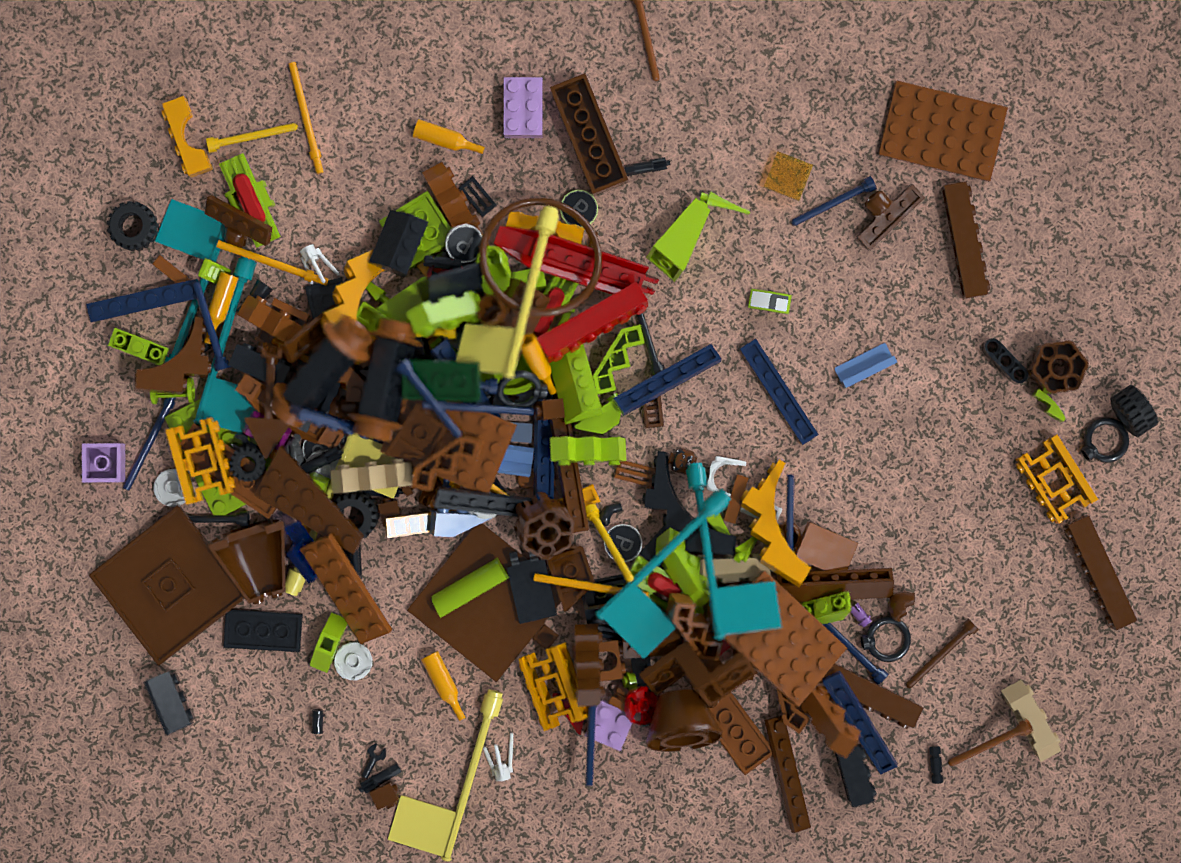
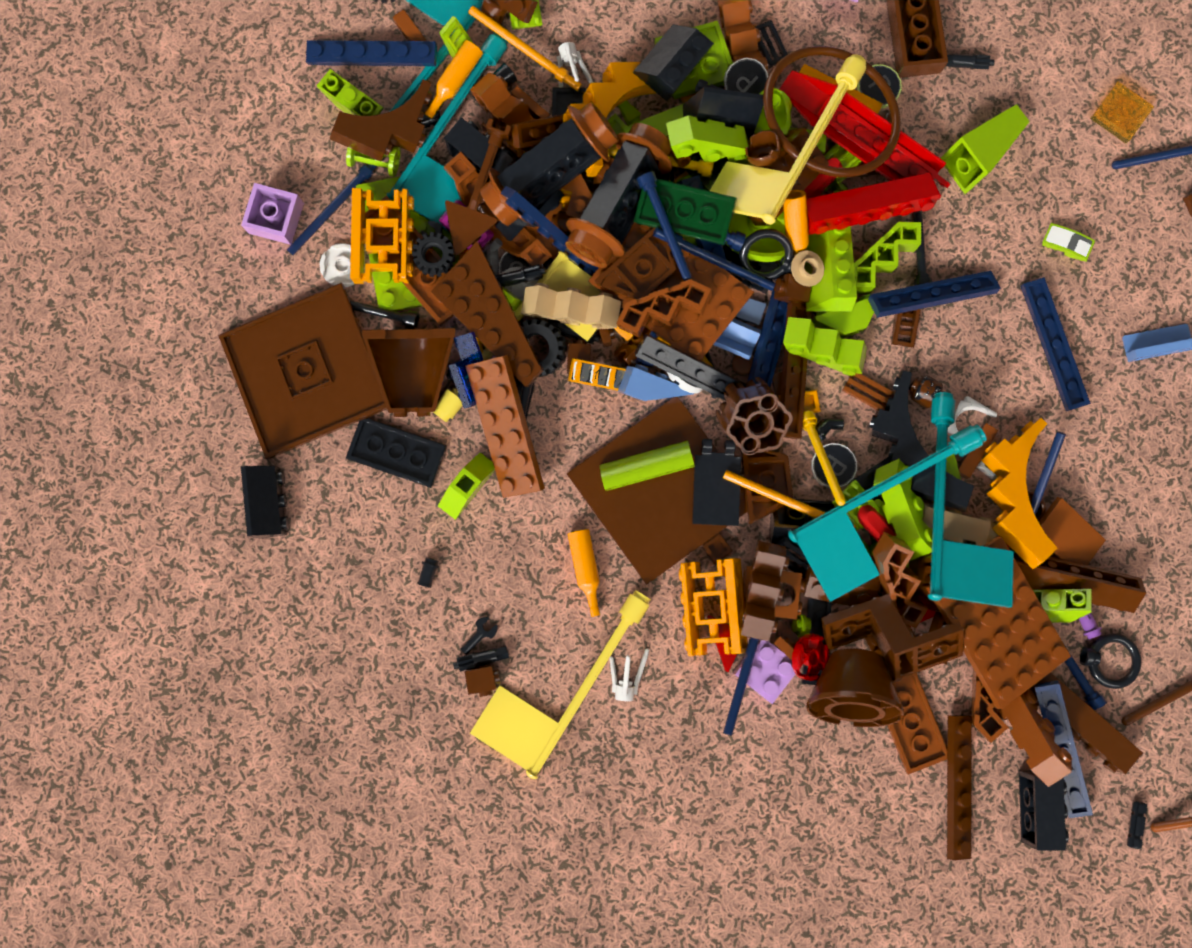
camera: 15 degrees right, 5 degrees down
dark blue piece [193,280,231,371] -> none
white tile [334,642,372,680] -> none
lime piece [699,192,750,215] -> none
lime piece [734,536,758,563] -> none
reddish brown hair [888,591,915,622] -> none
none -> tan piece [791,250,824,287]

